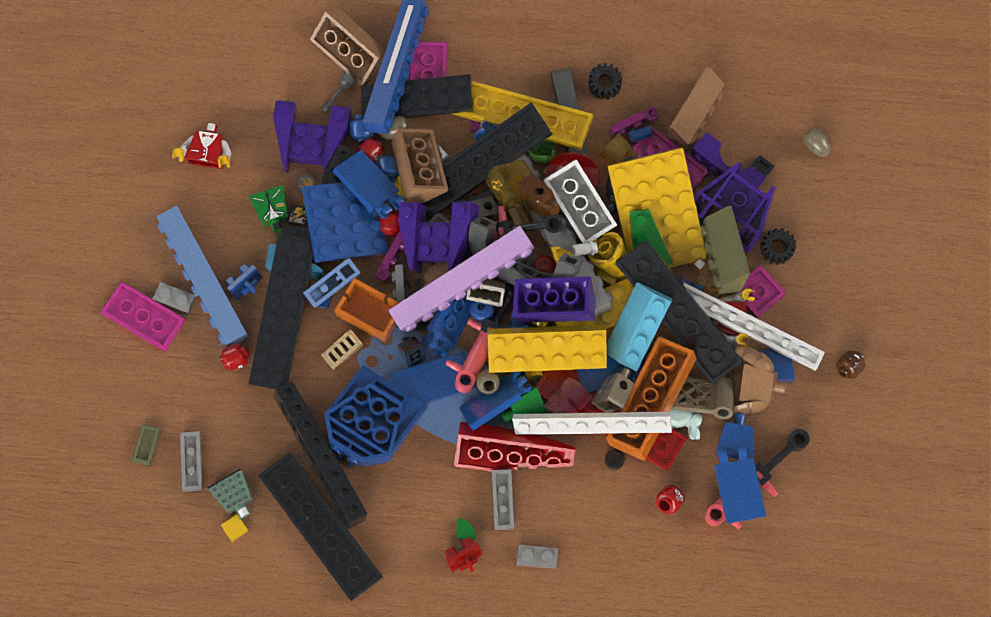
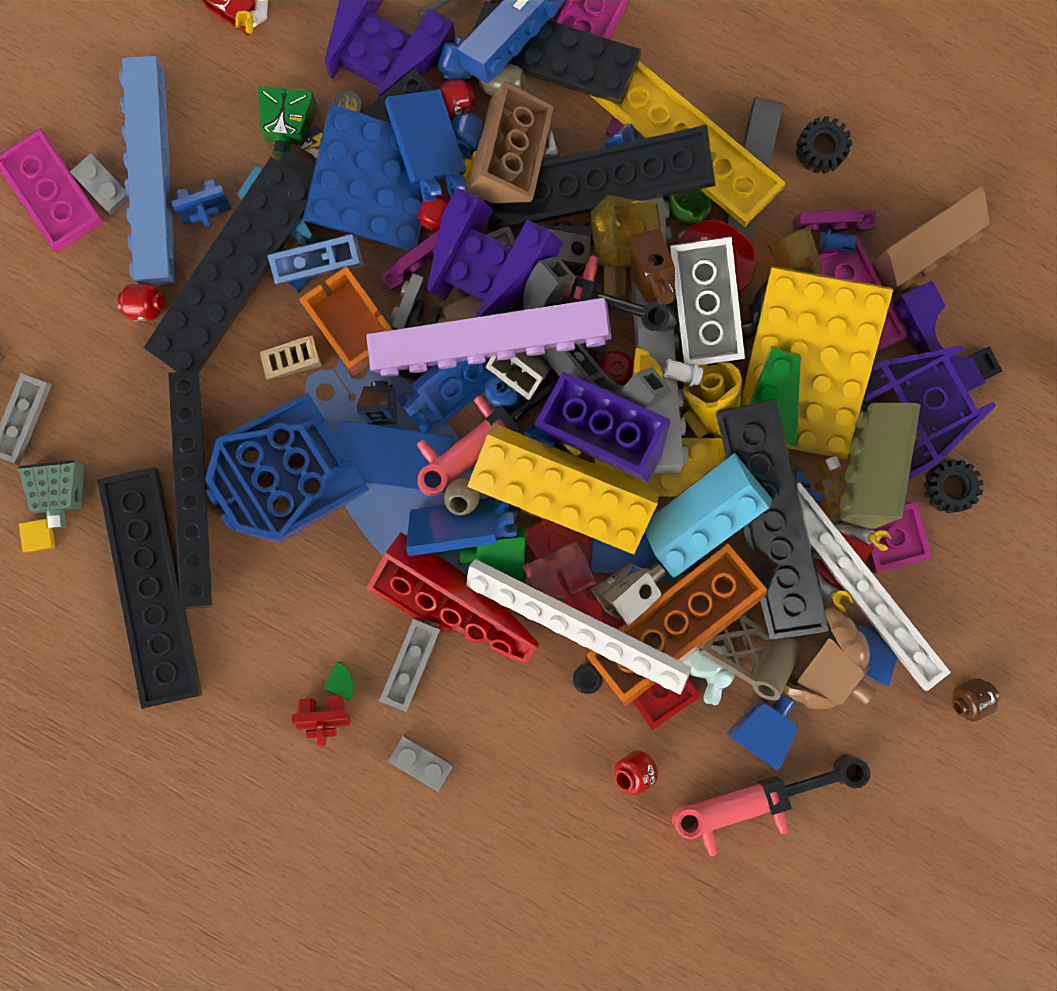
camera: 20 degrees right, 10 degrees up
blue tile [714,445,766,524] -> none

